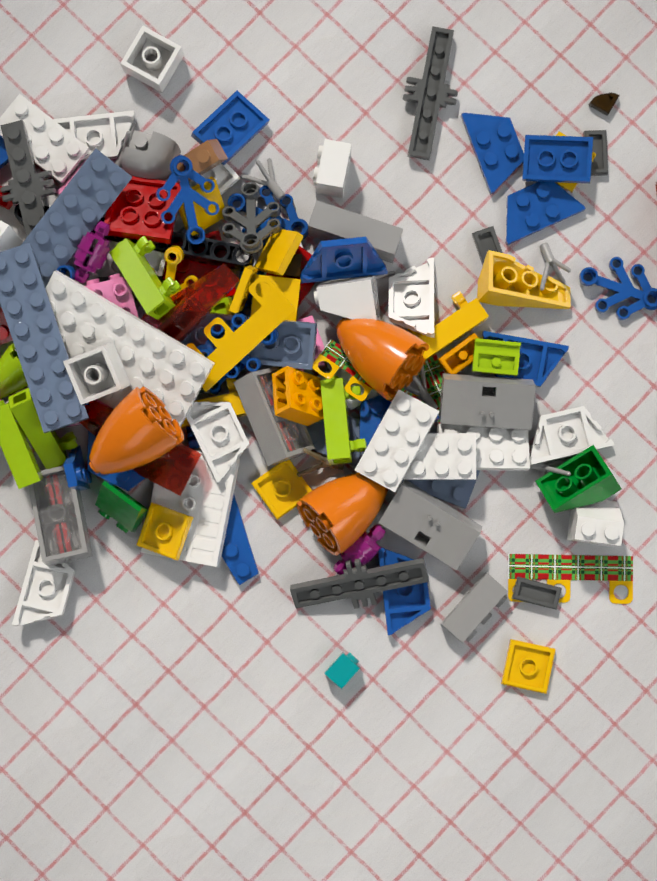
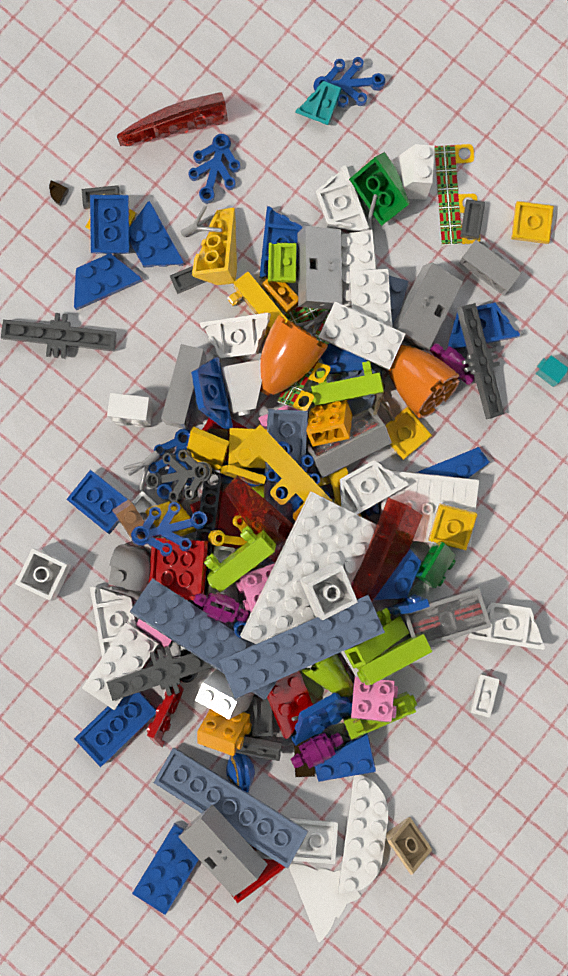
camera: 95 degrees left, 0 degrees up
orange cylinder [89,386,184,474] -> none

